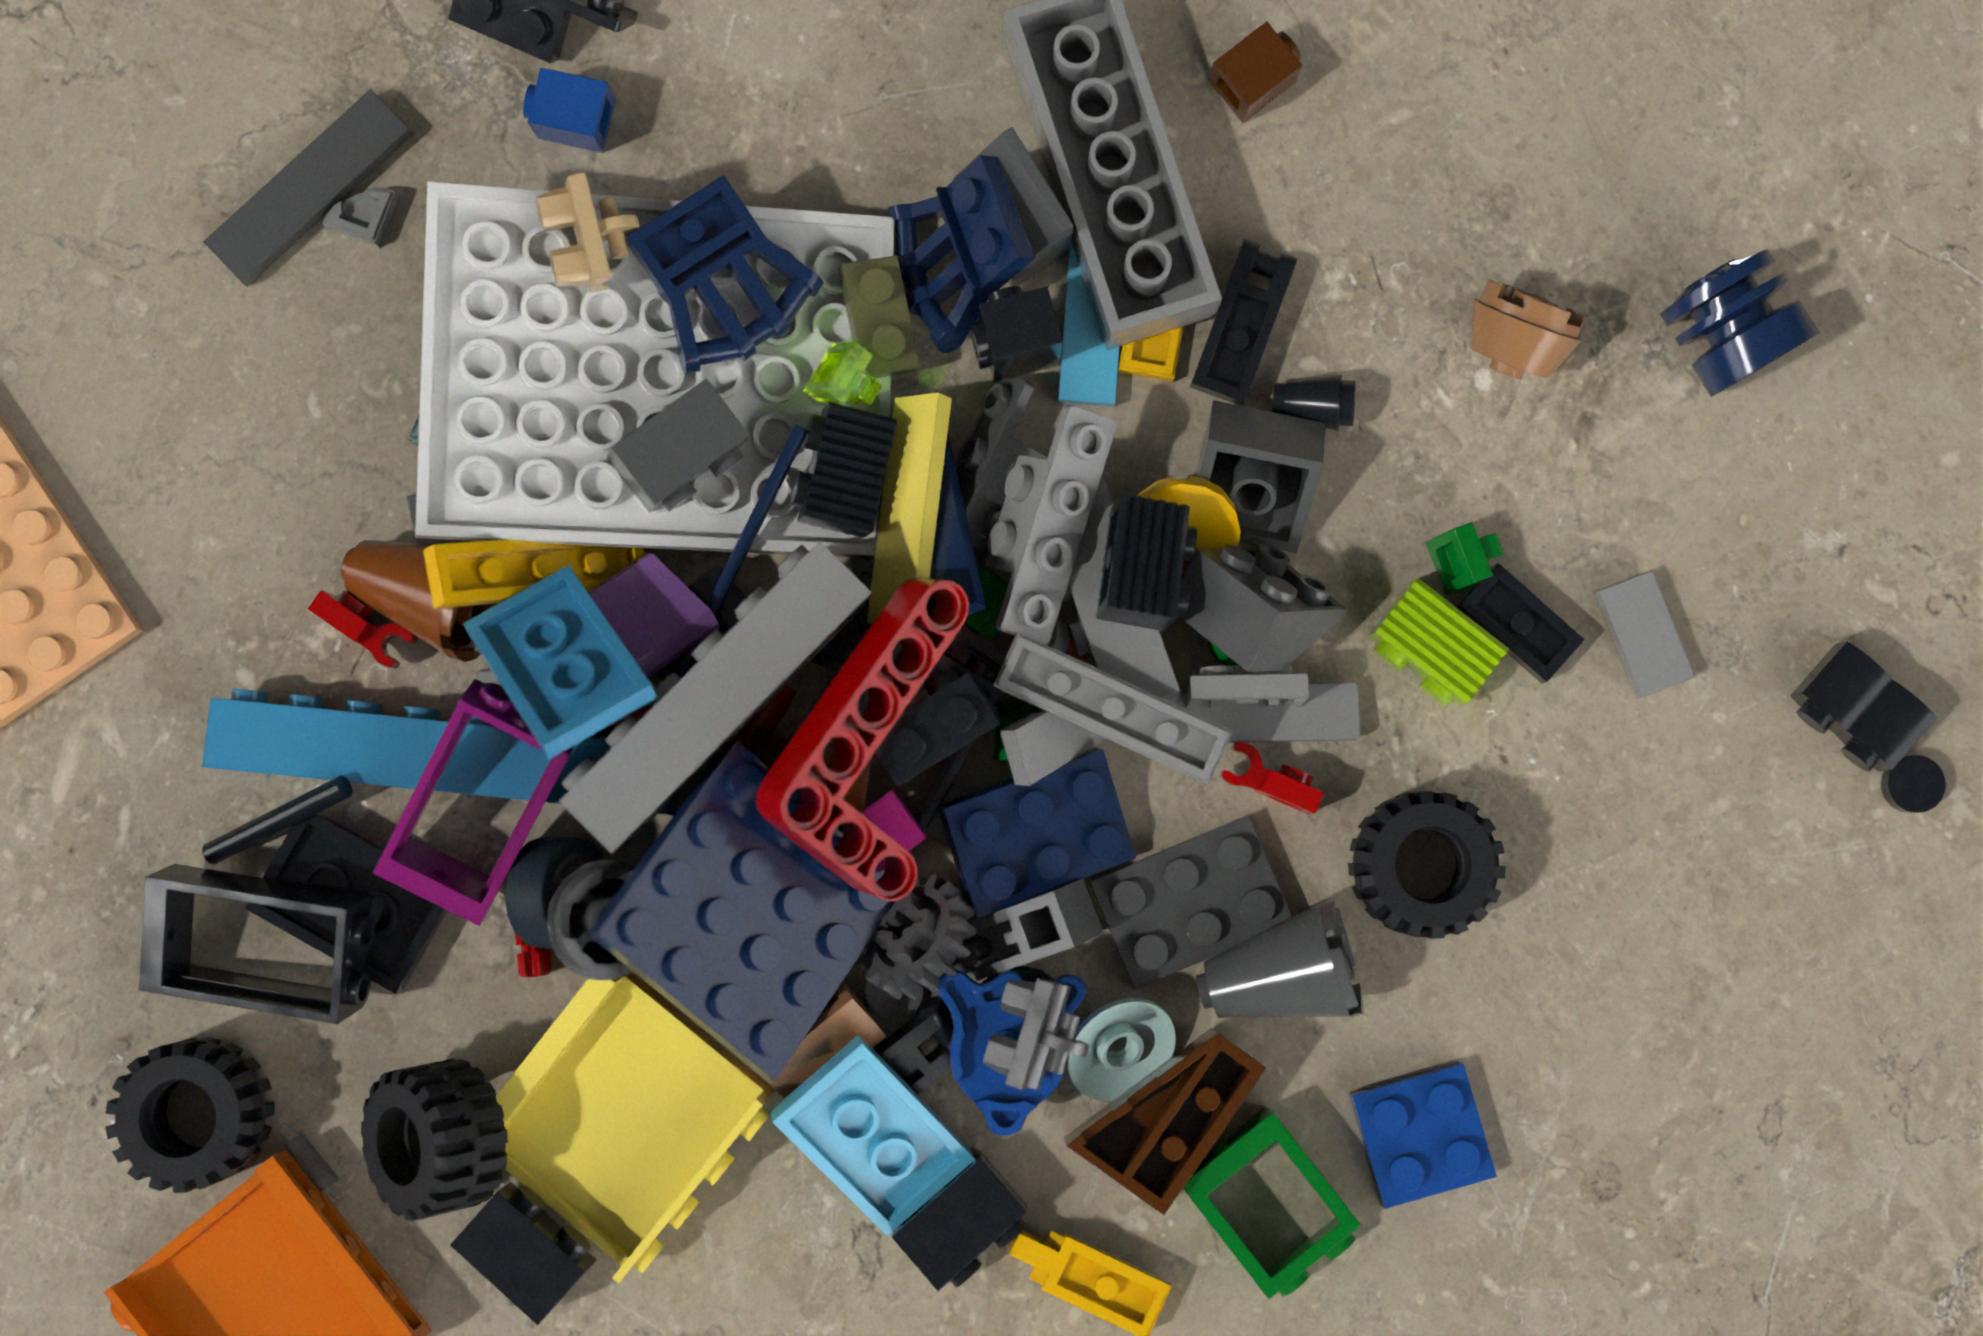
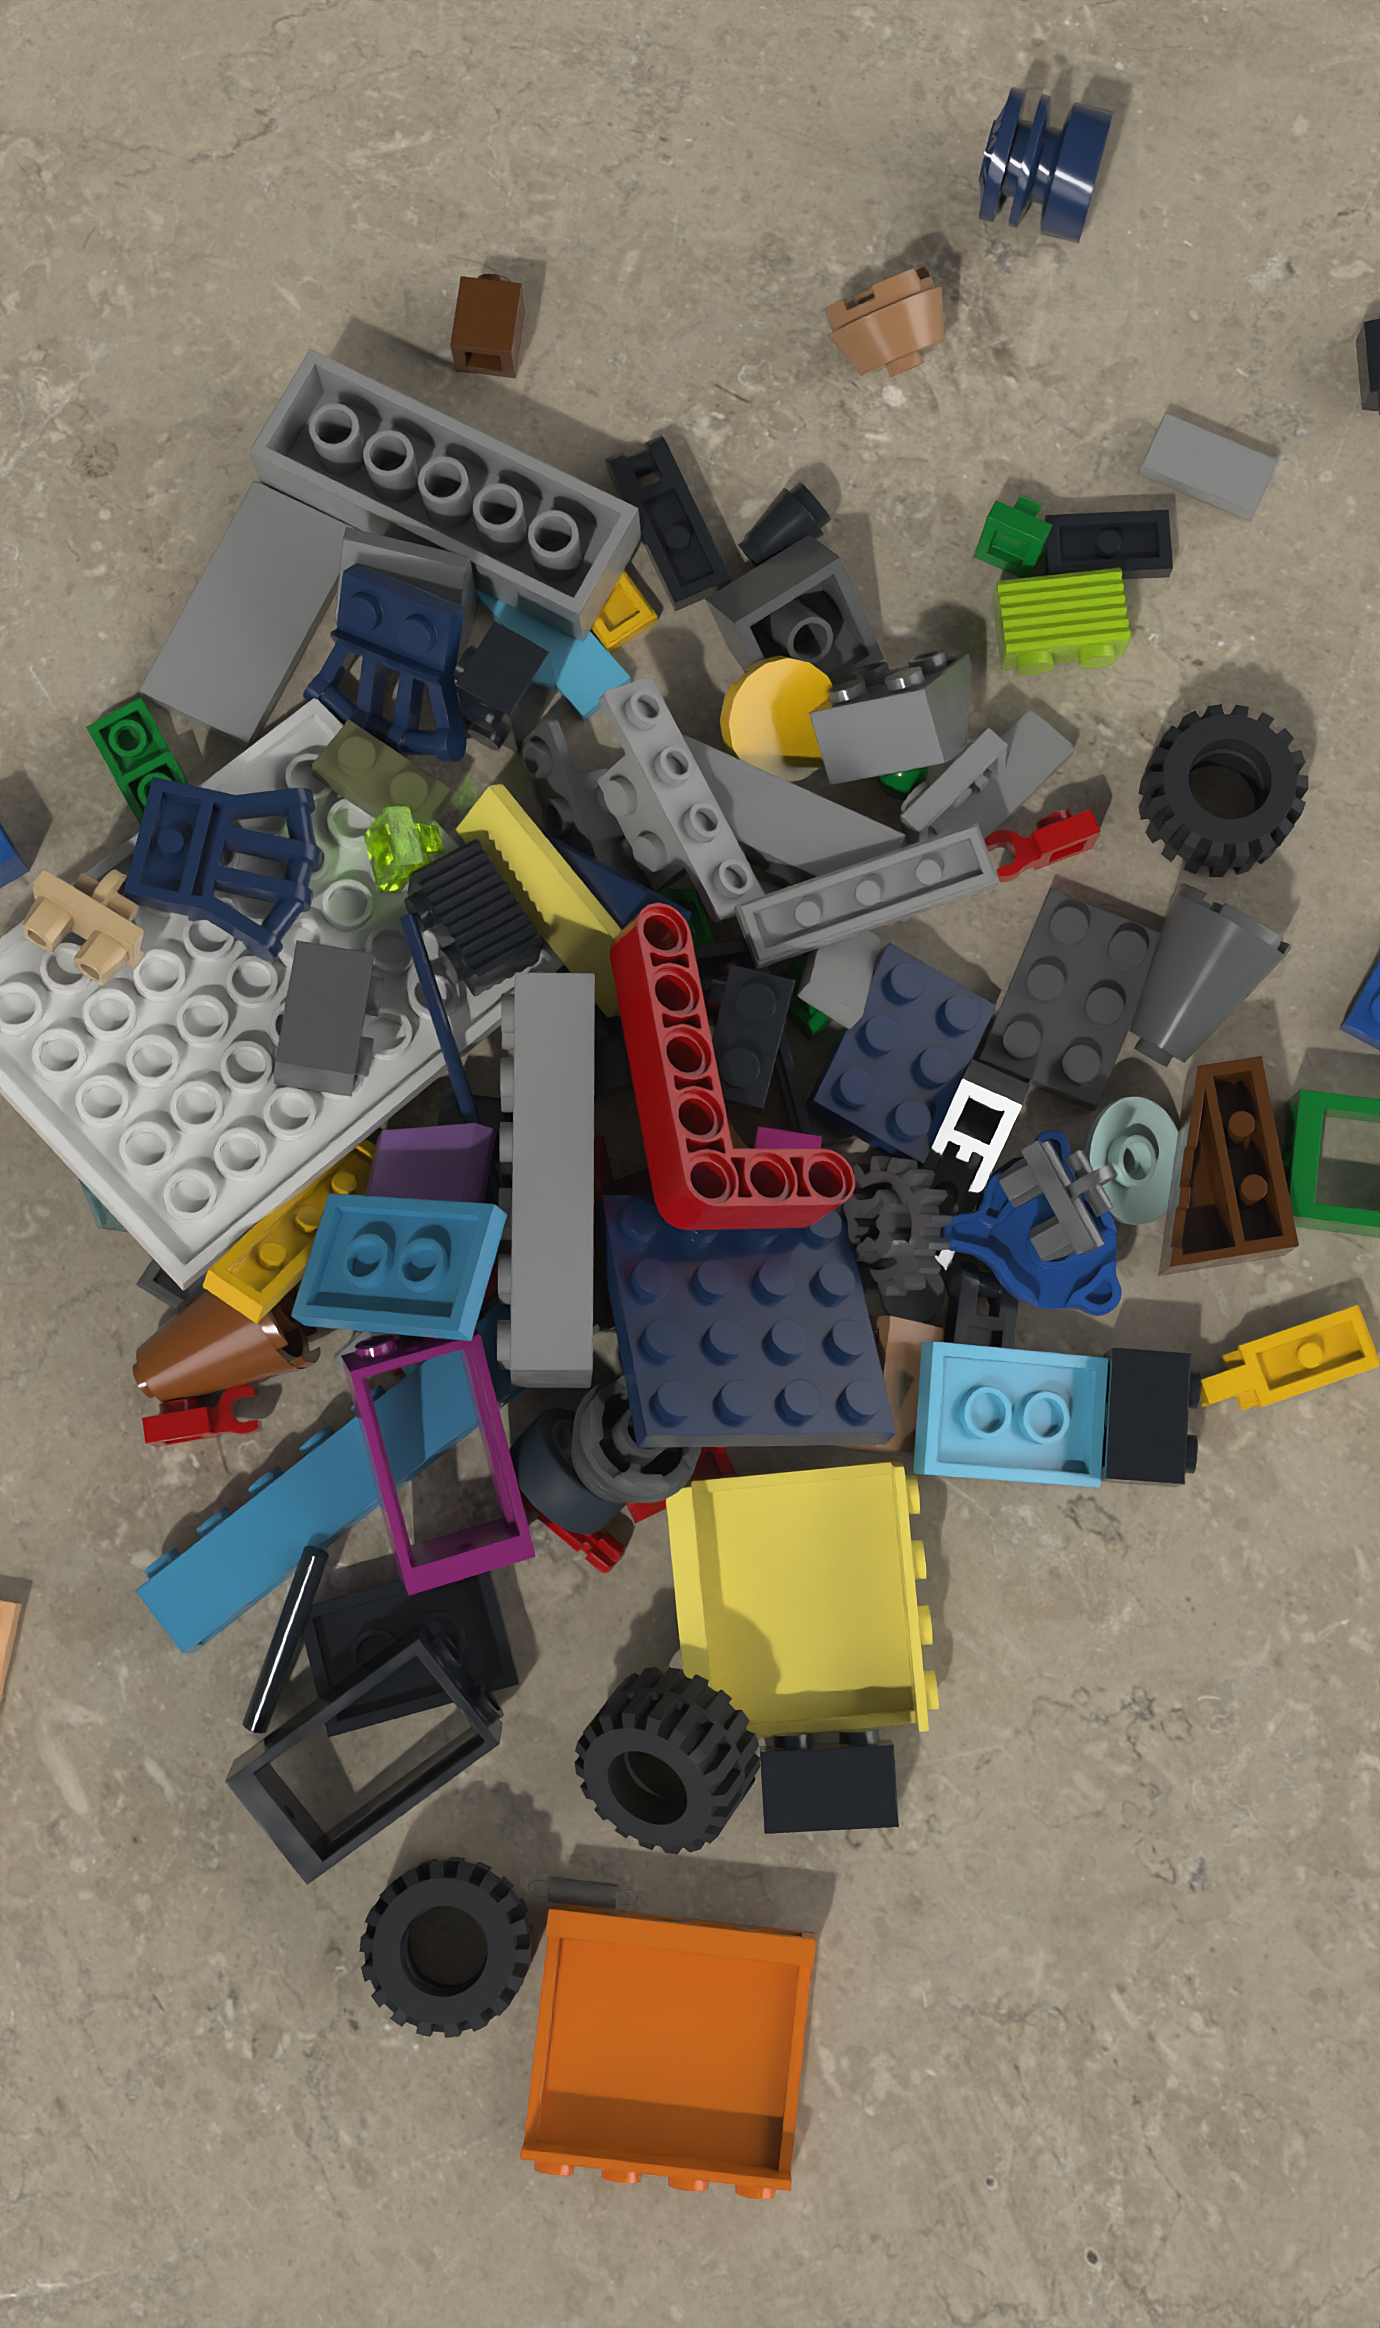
camera: 40 degrees left, 5 degrees down
black brick [1096,493,1197,631] -> none
none -> green slope [86,697,190,826]
none -> light grey tile [139,481,358,748]

